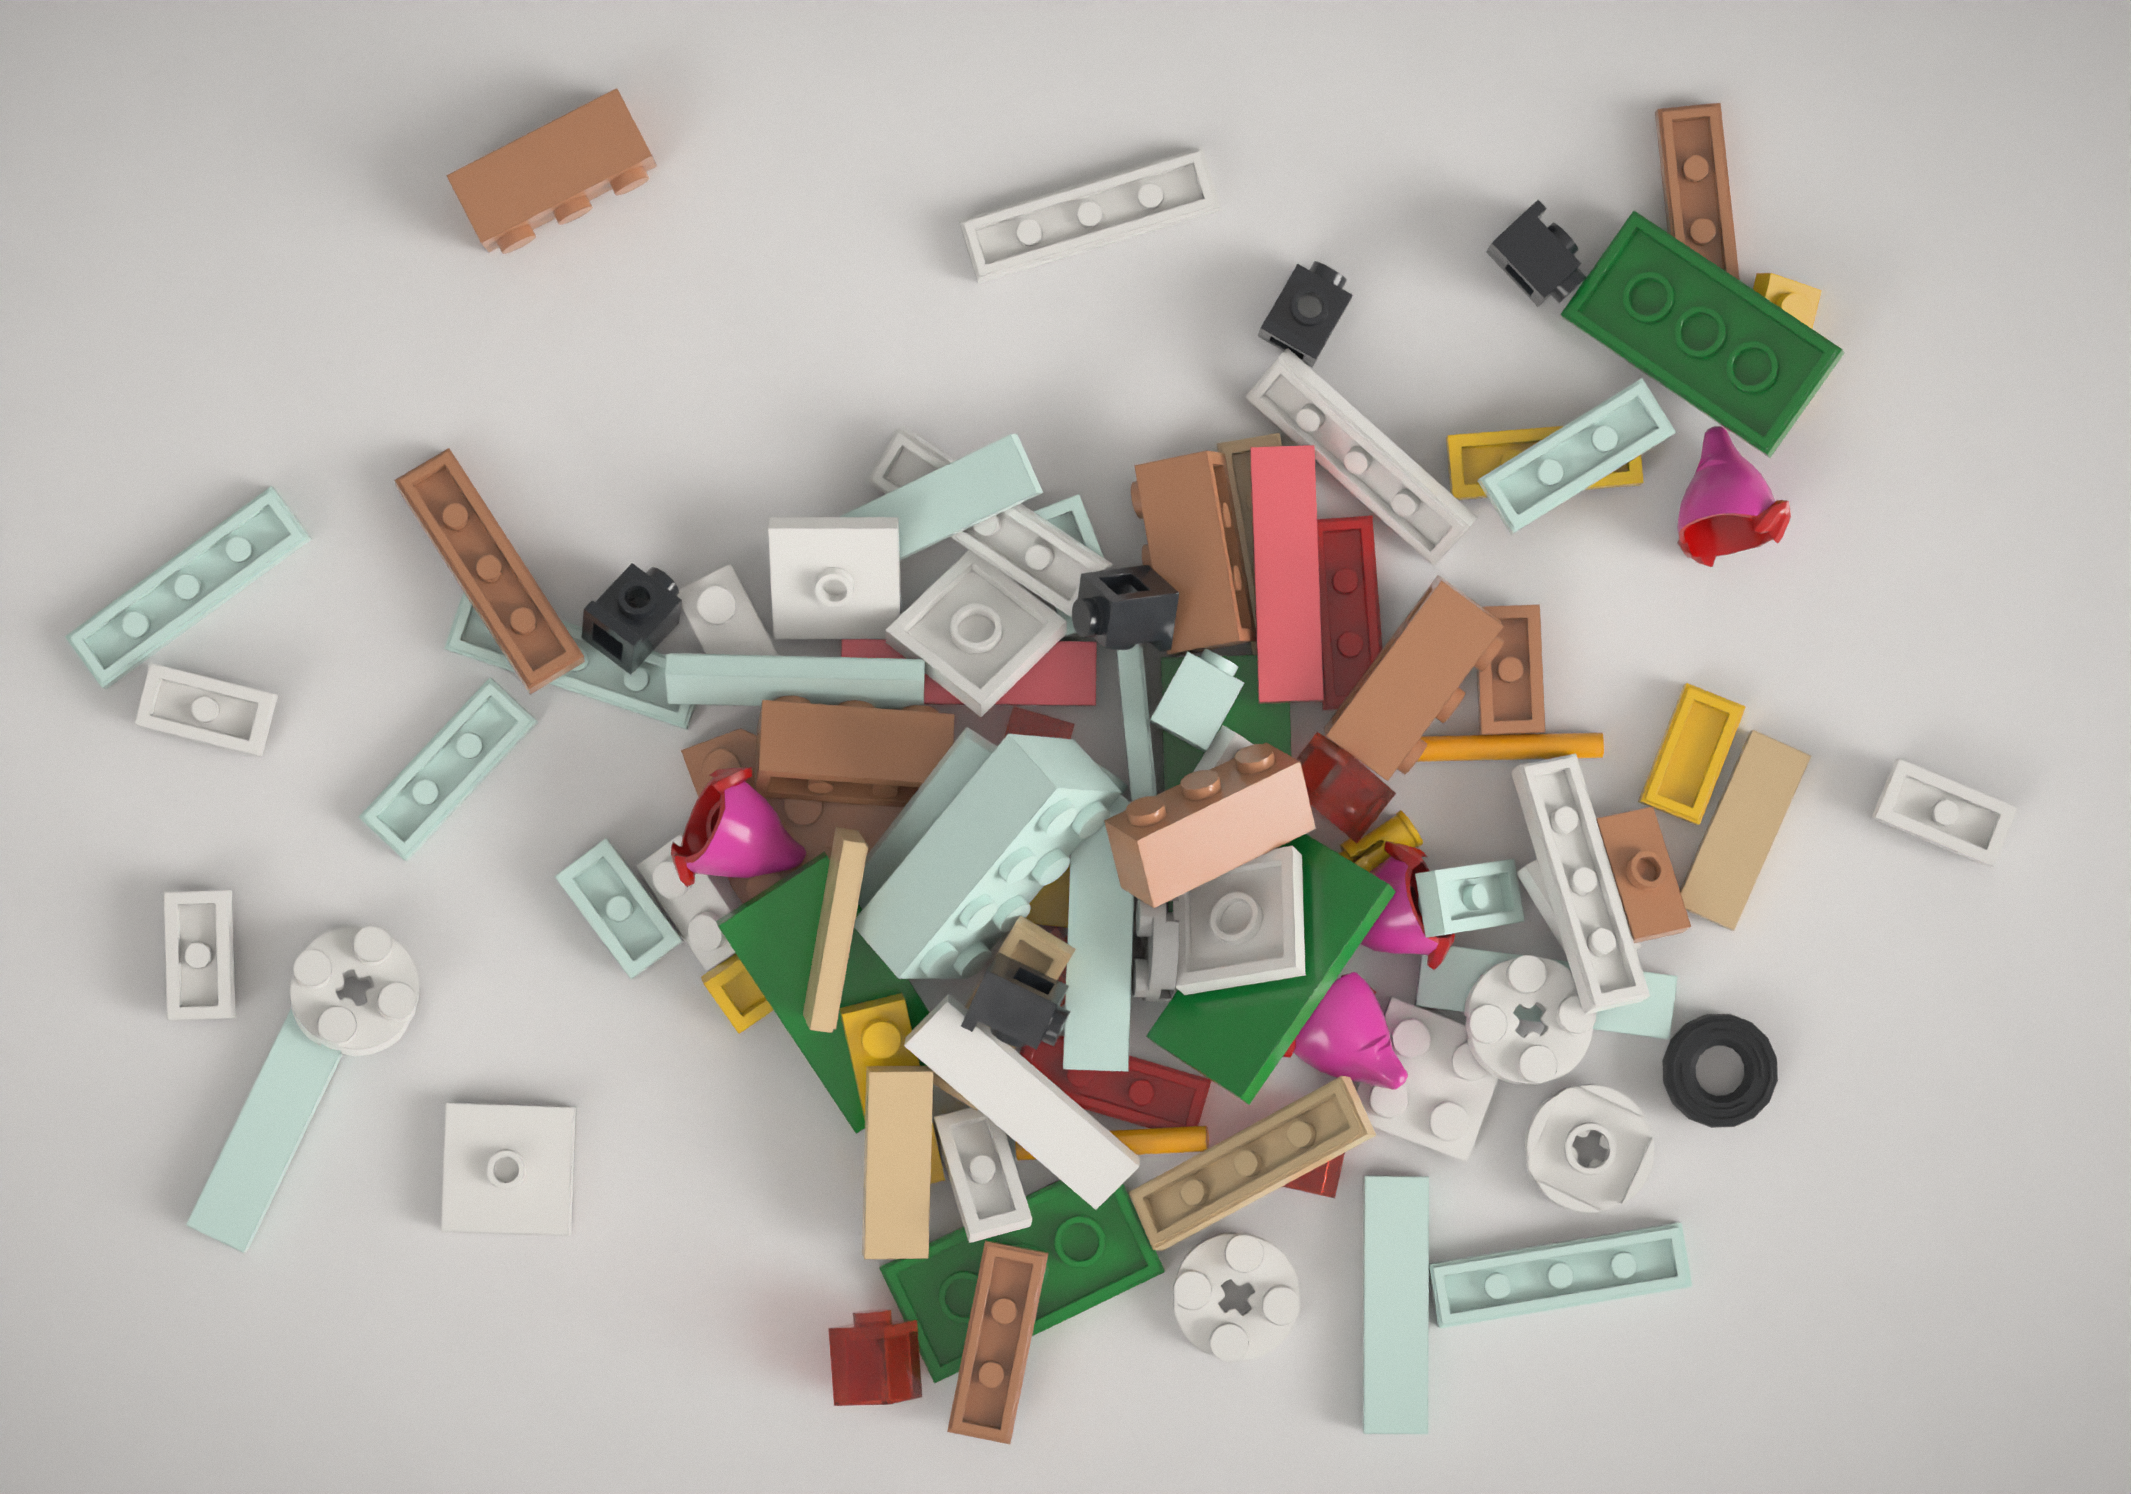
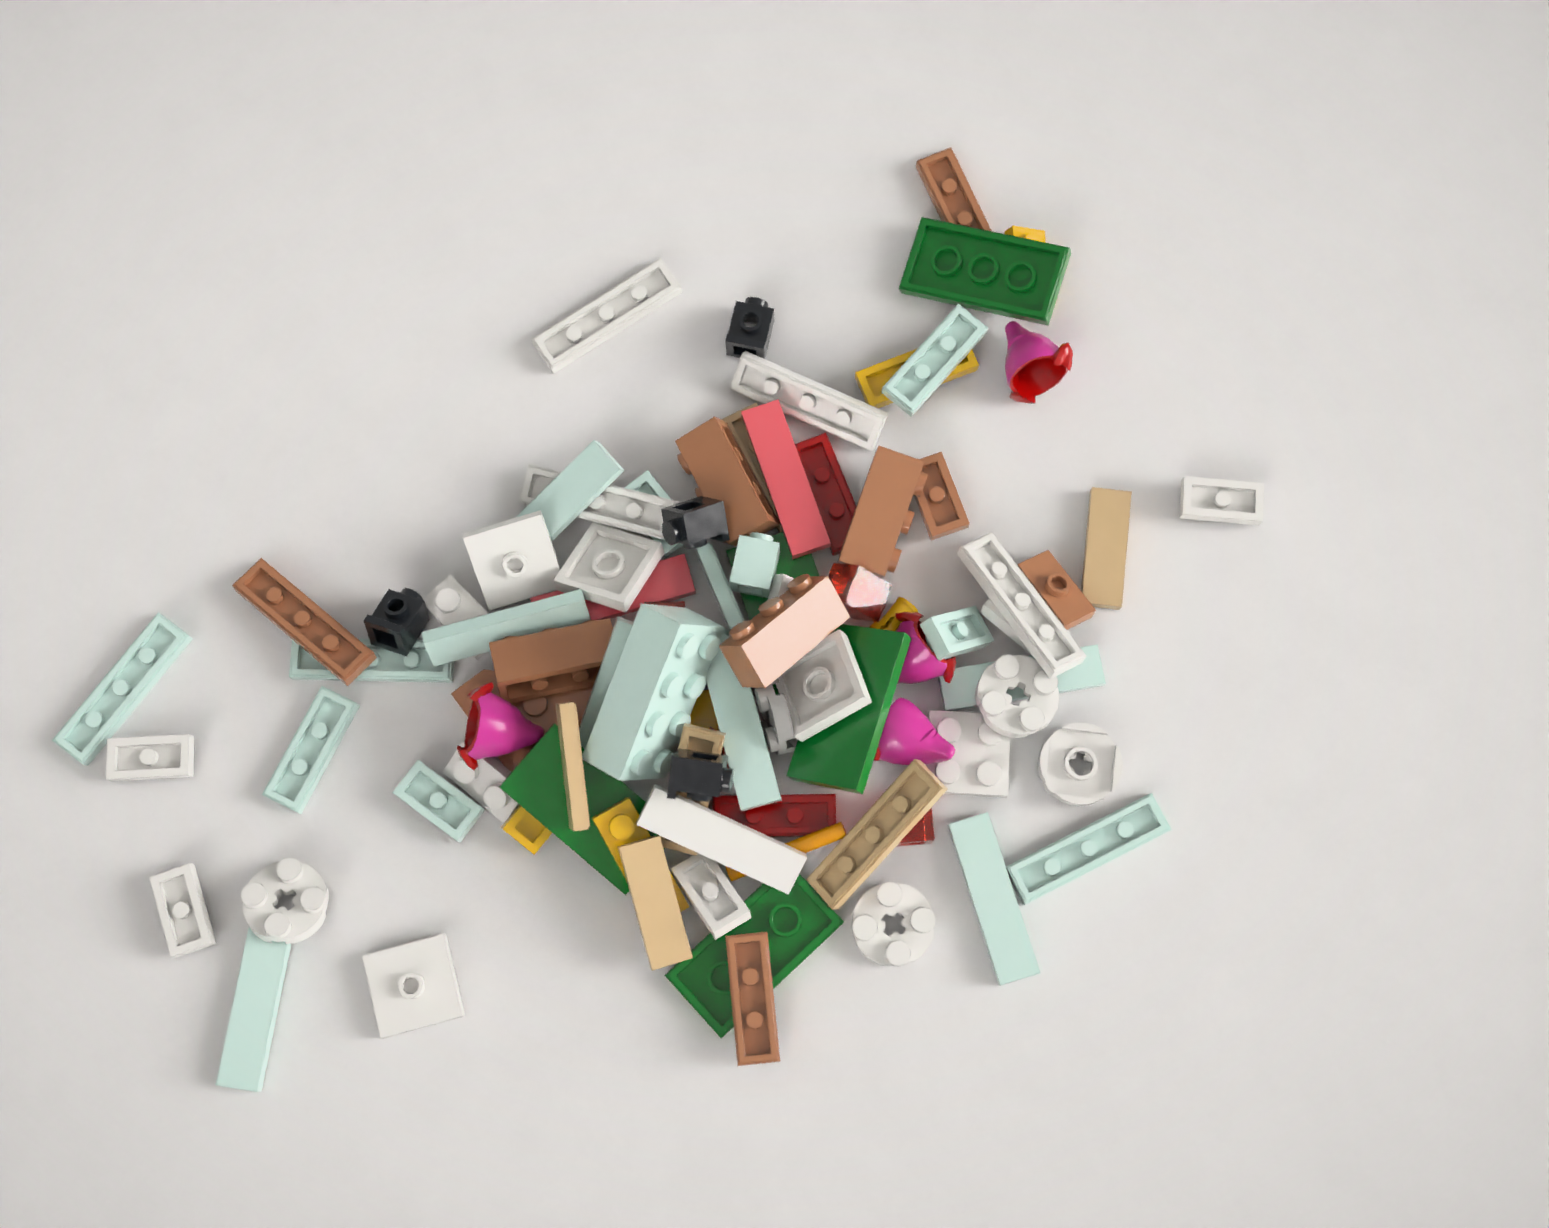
camera: 10 degrees left, 10 degrees down
nougat brick [446,88,657,254] -> none
clear red brick [828,1309,922,1406] -> none
light orange bar [1417,733,1604,762] -> none
black brick [1486,200,1587,307] -> none
yellow tile [1638,683,1746,825] -> none
black tyre [1662,1014,1778,1128] -> none

